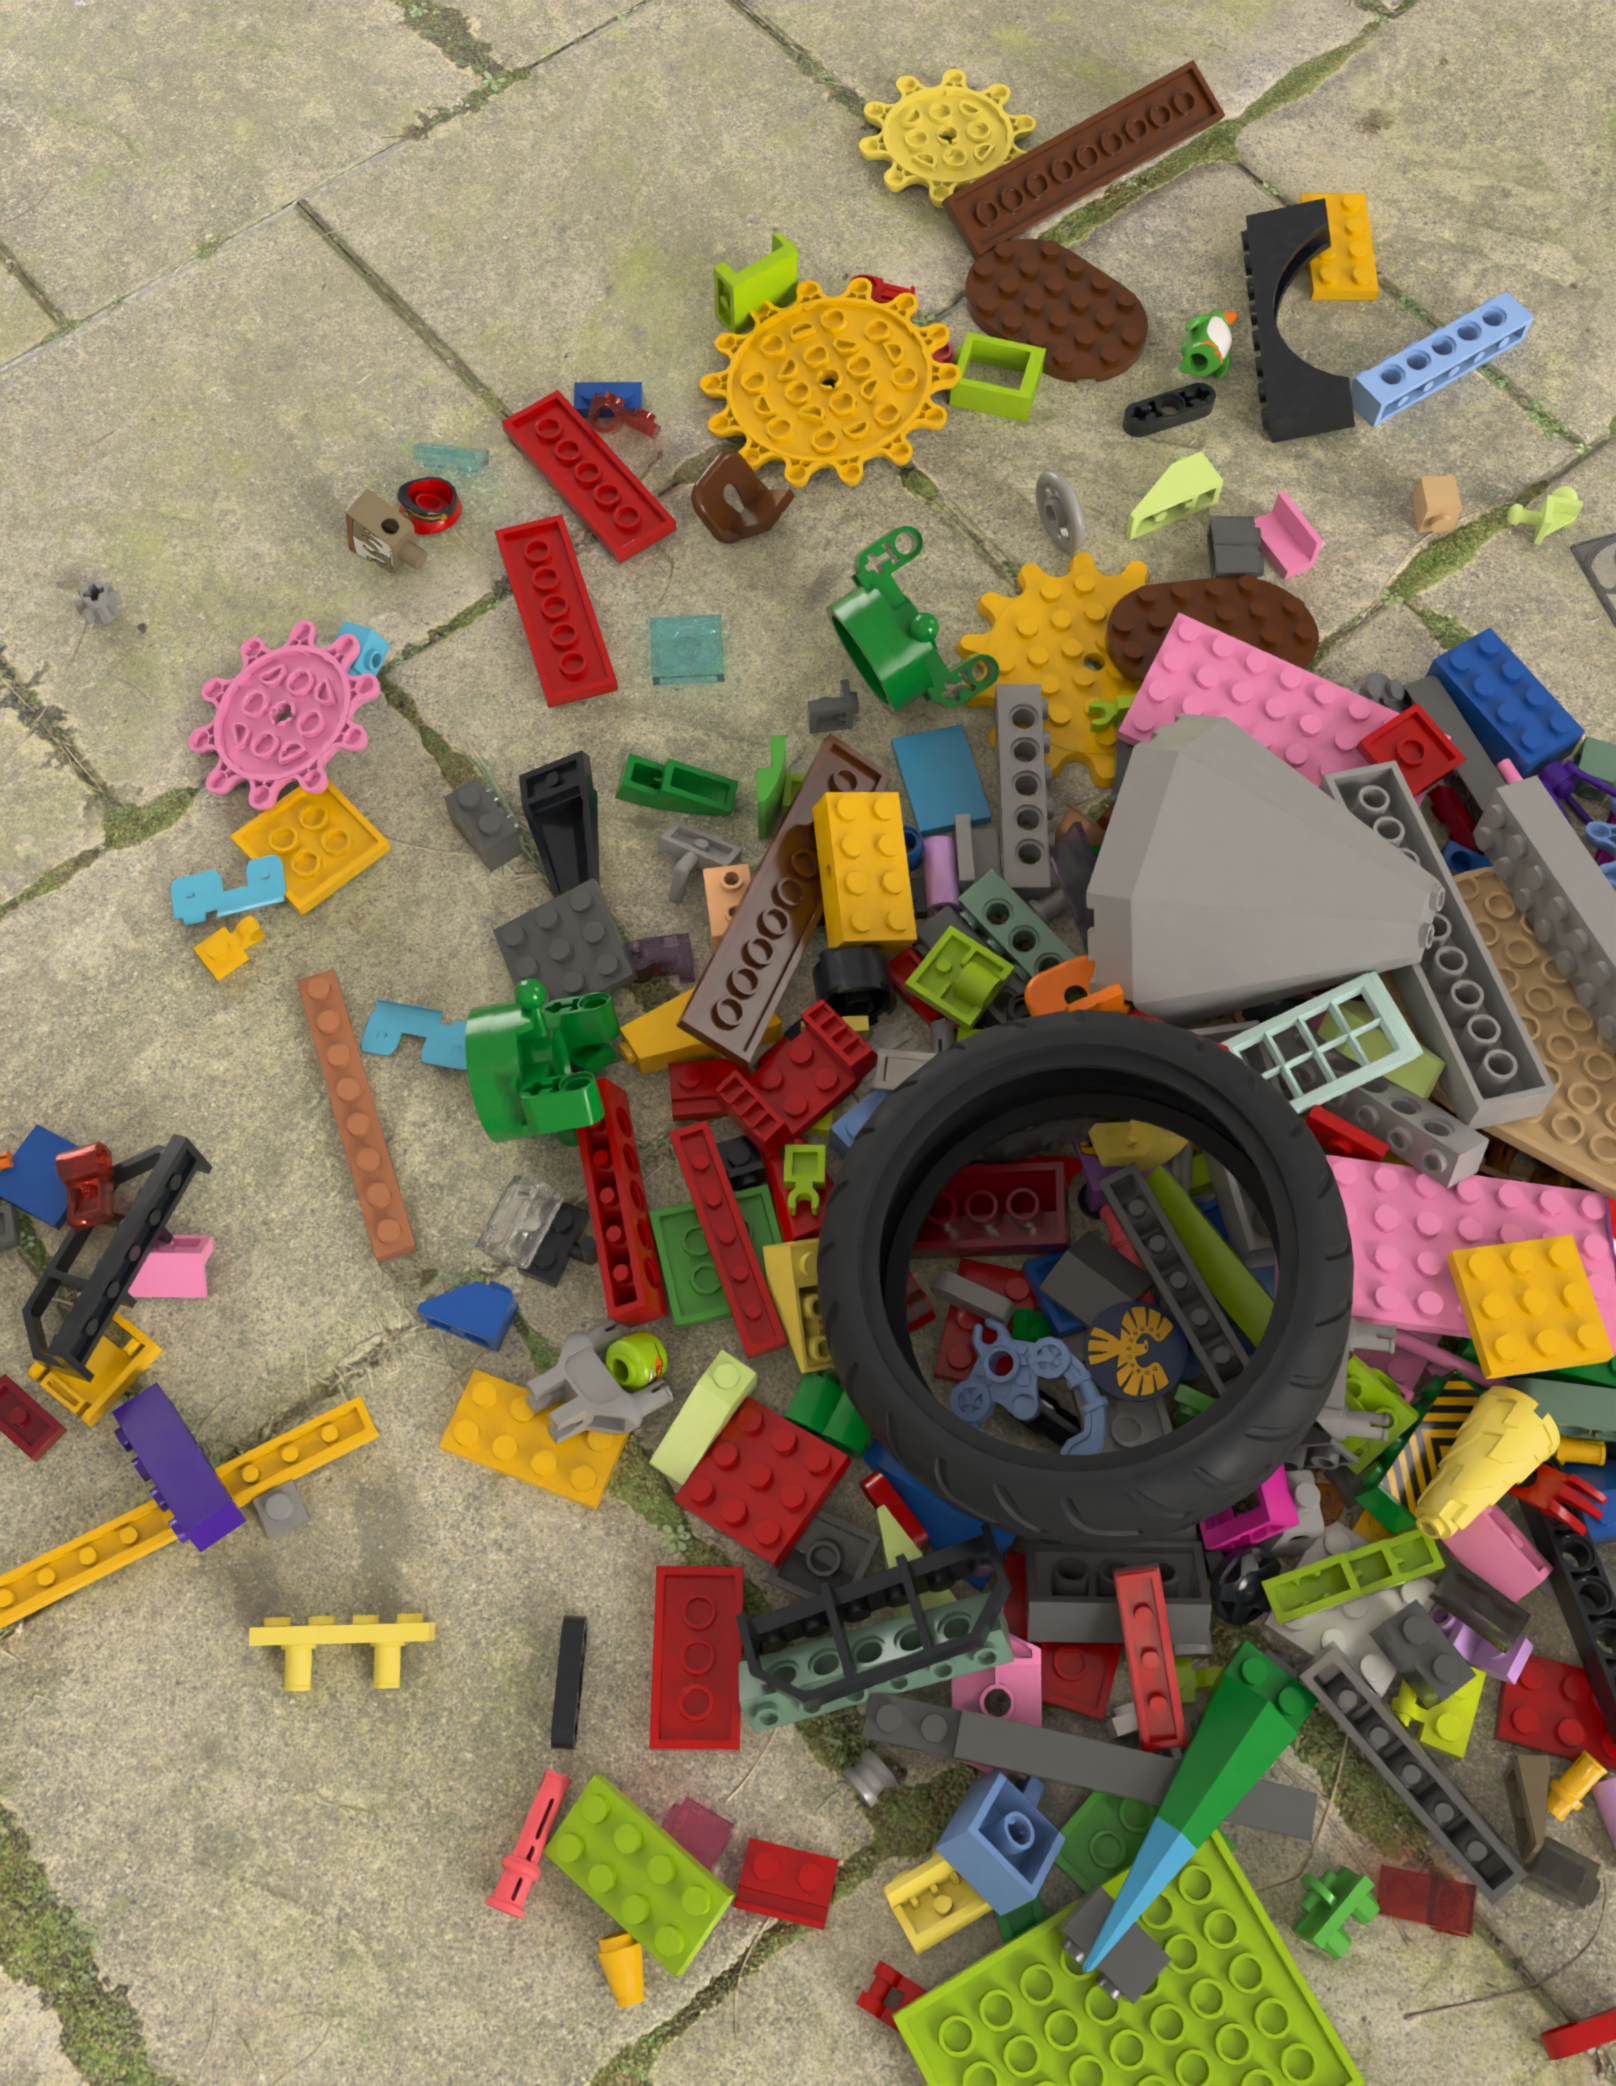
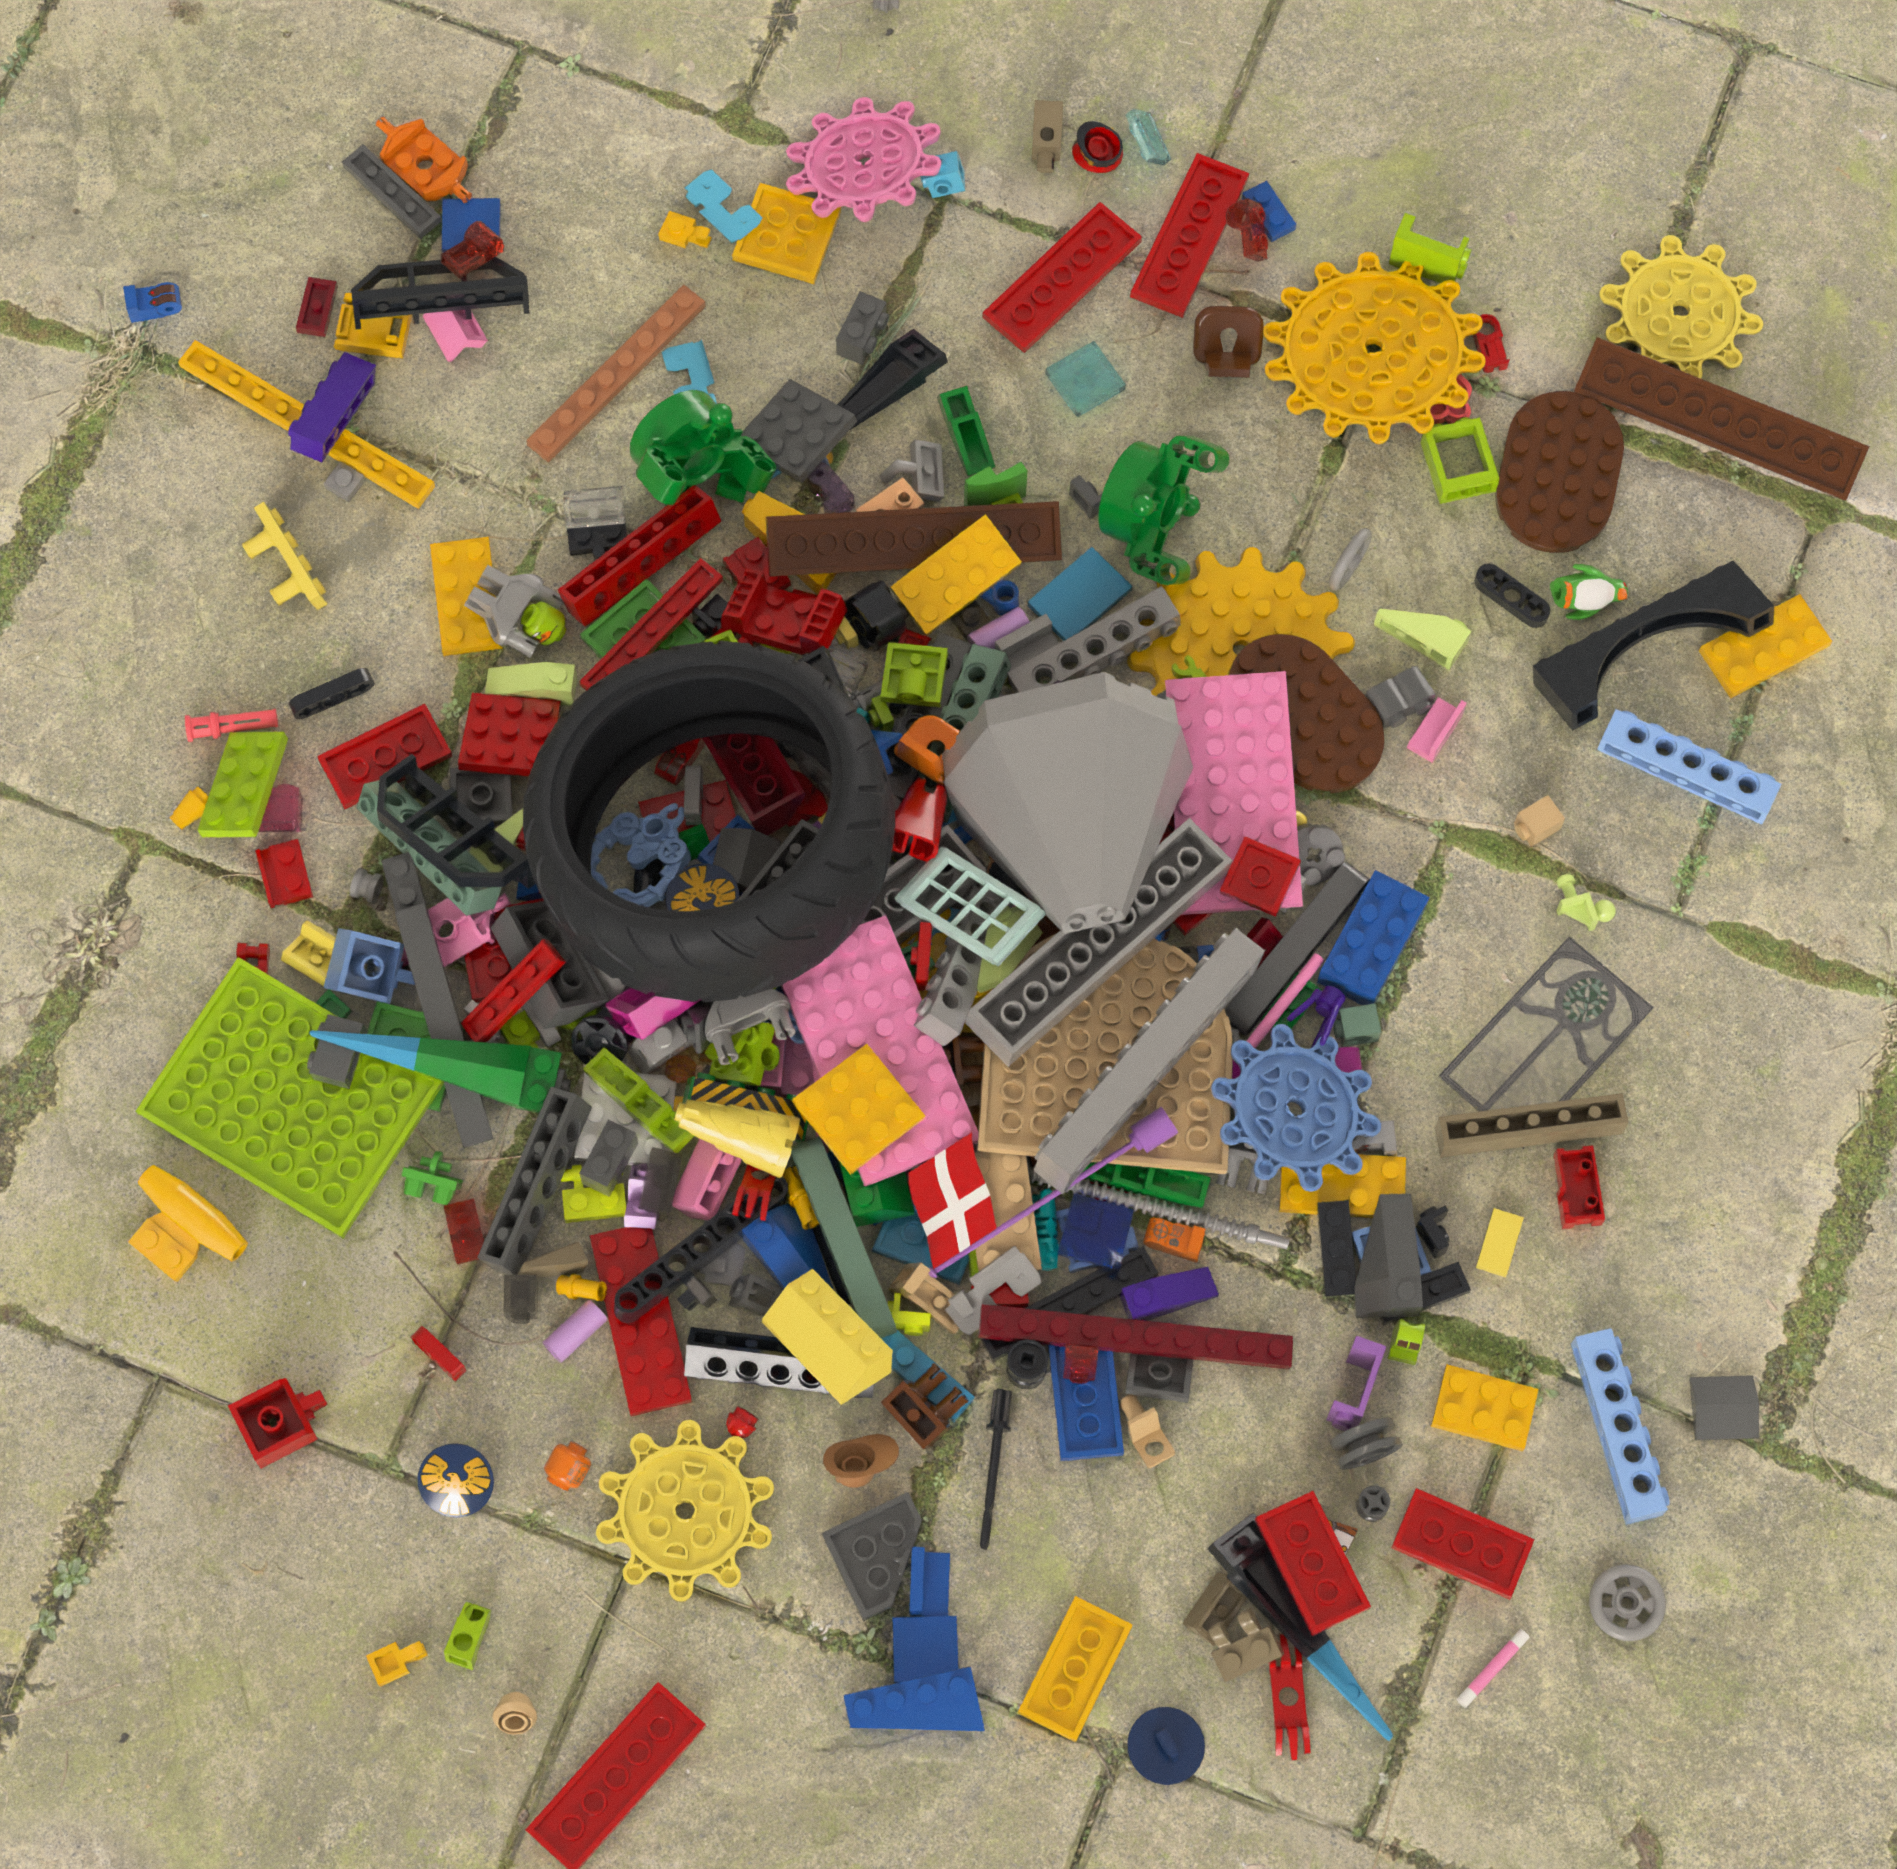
camera: 60 degrees right, 5 degrees up
blue slope [417,1281,519,1352] -> none

